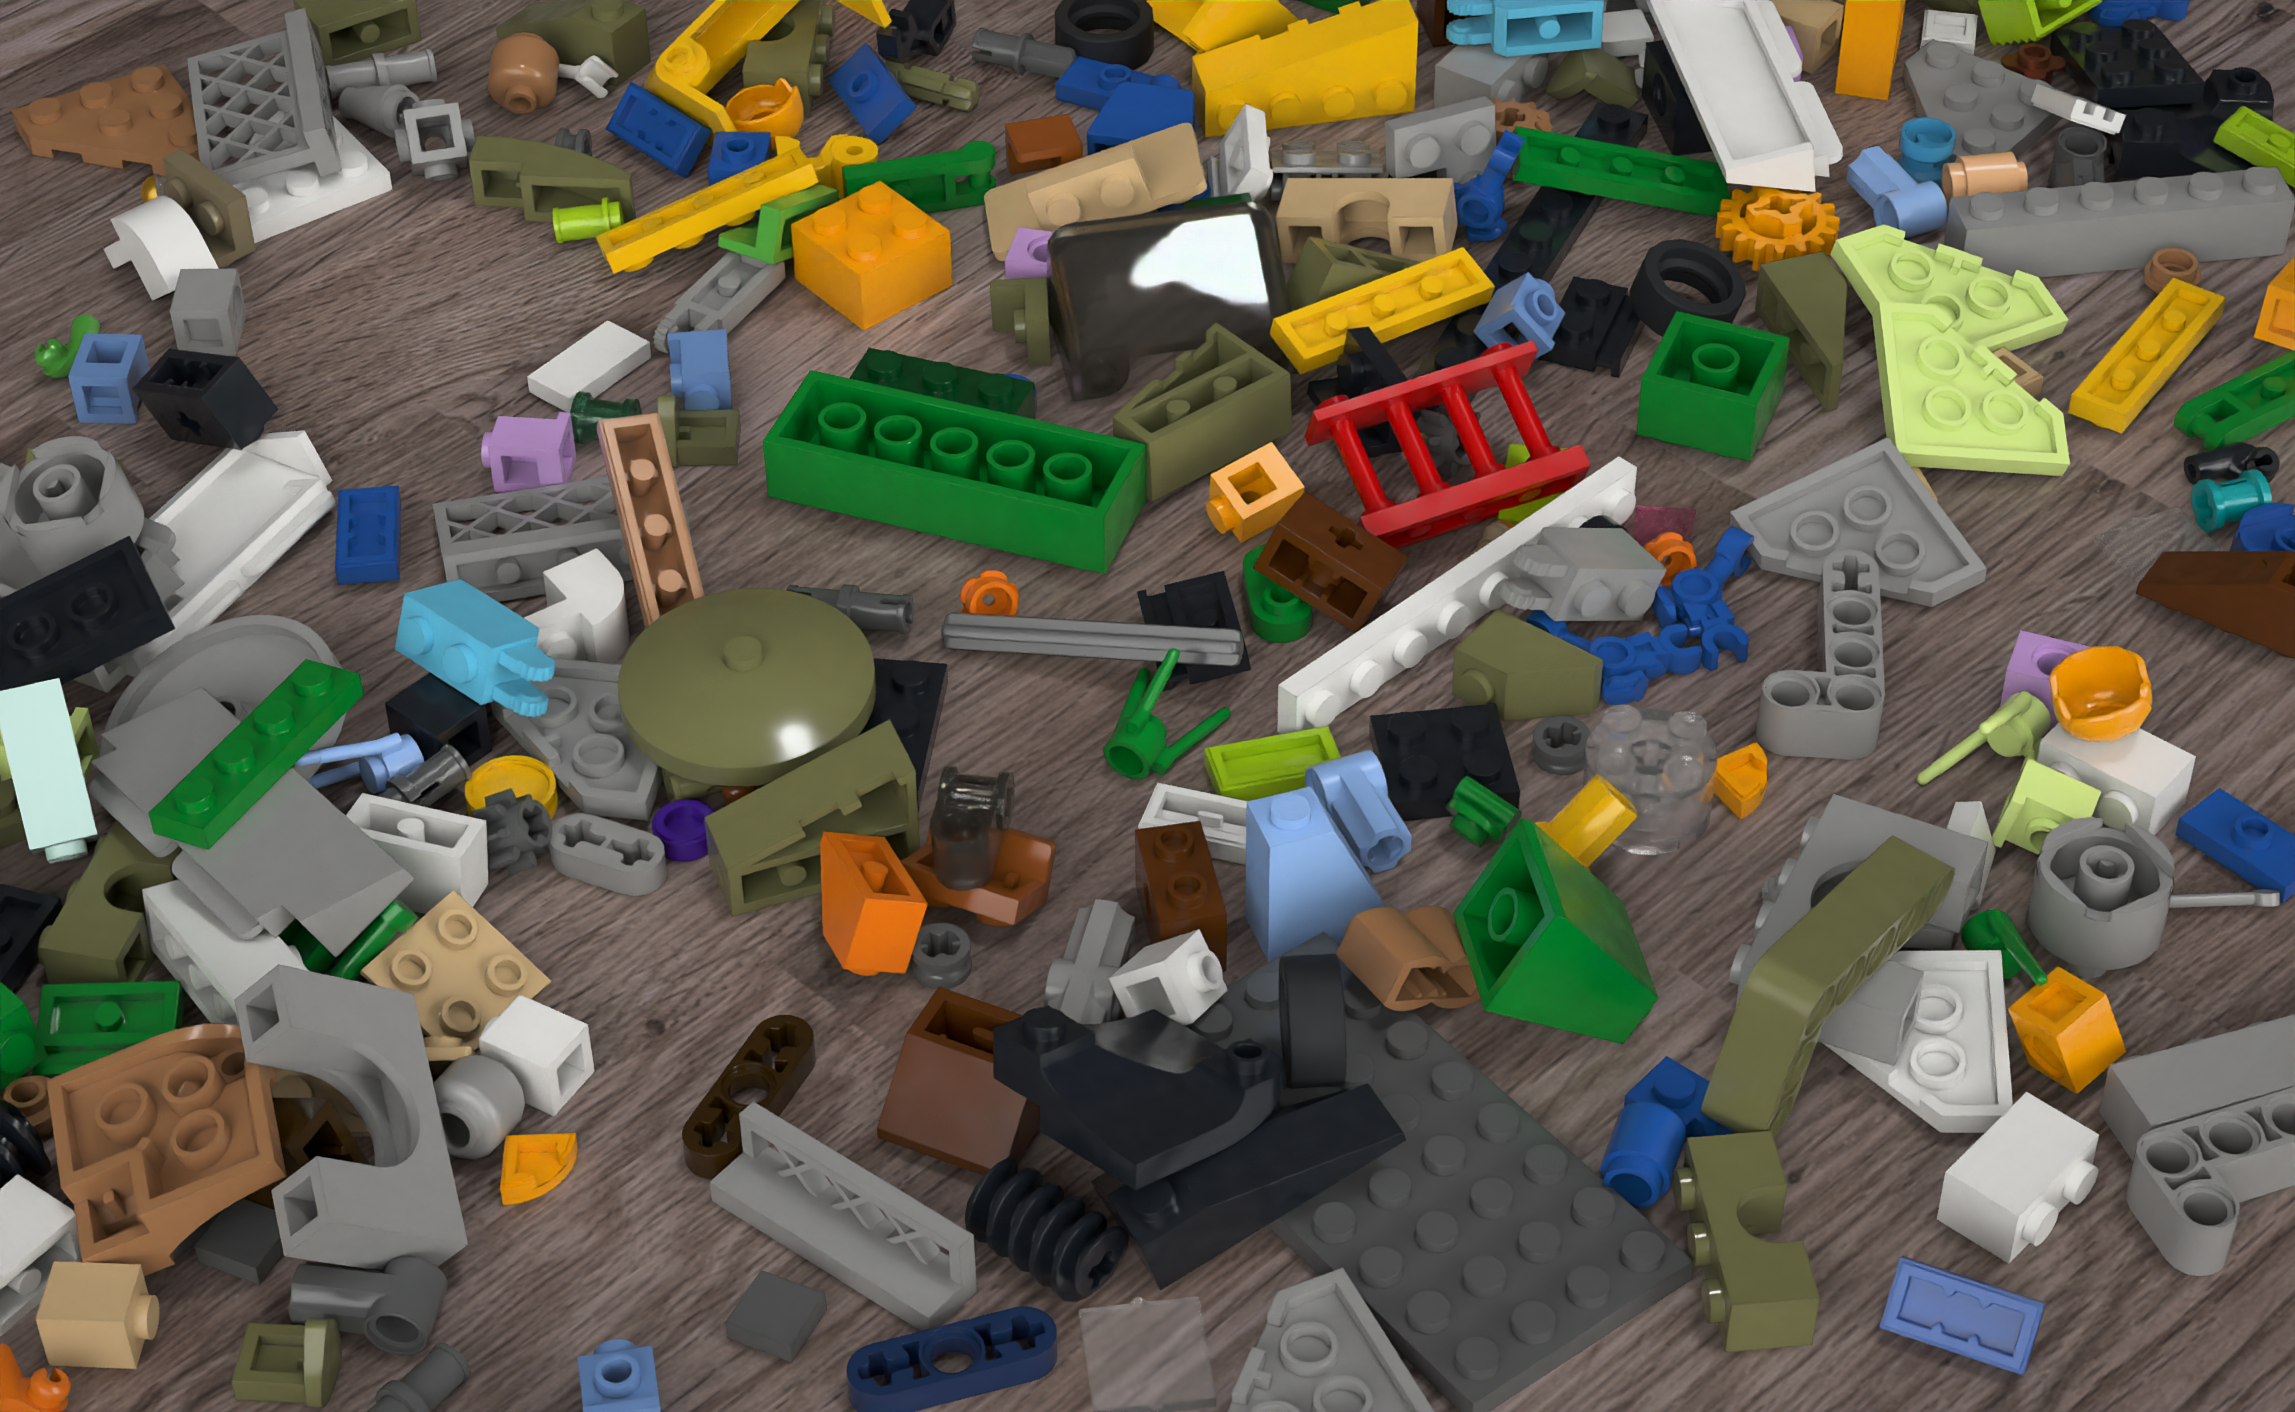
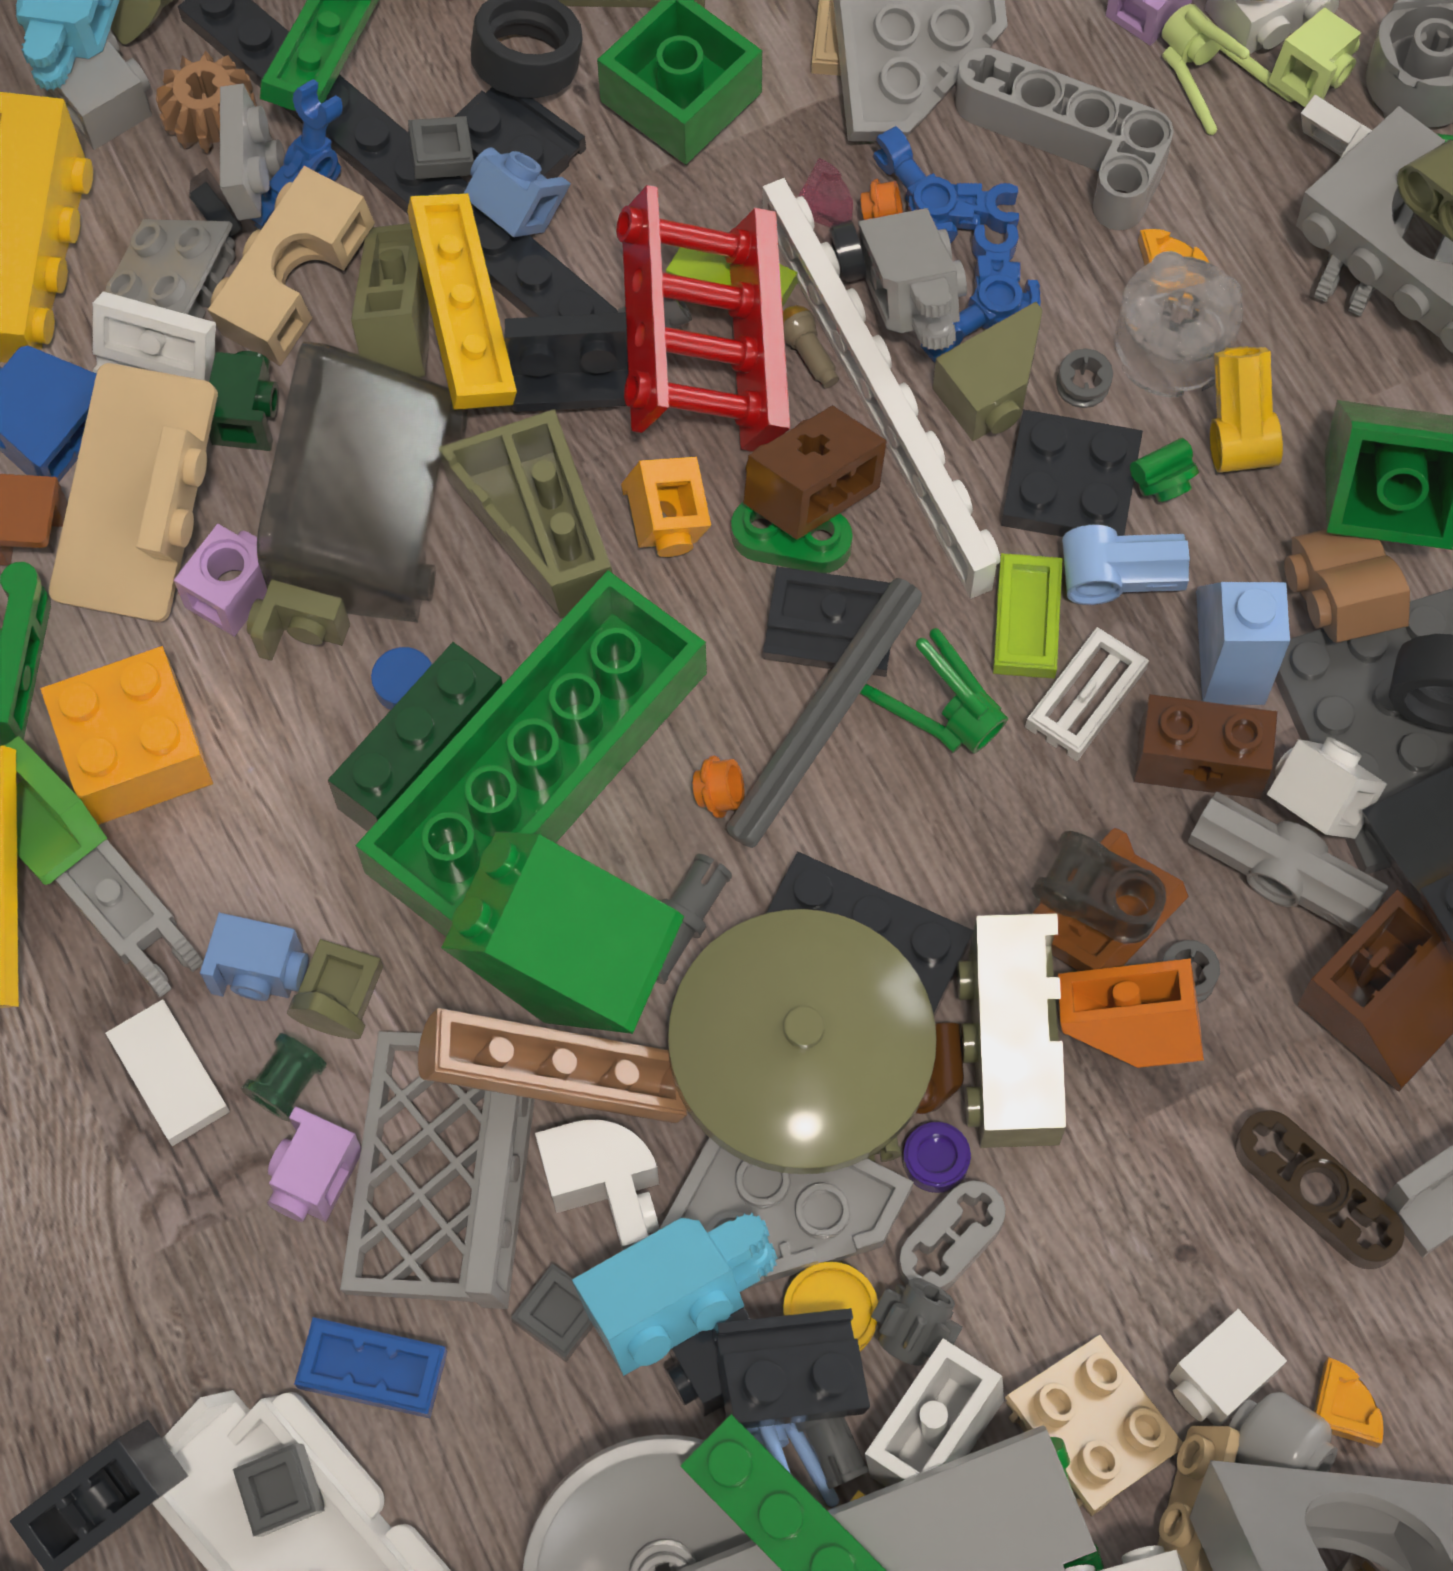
camera: 70 degrees left, 25 degrees up
none -> dark grey tile [233,1443,325,1537]
none -> dark grey tile [408,116,474,179]
none -> green slope [441,832,685,1034]
none -> black plate [712,1308,870,1429]

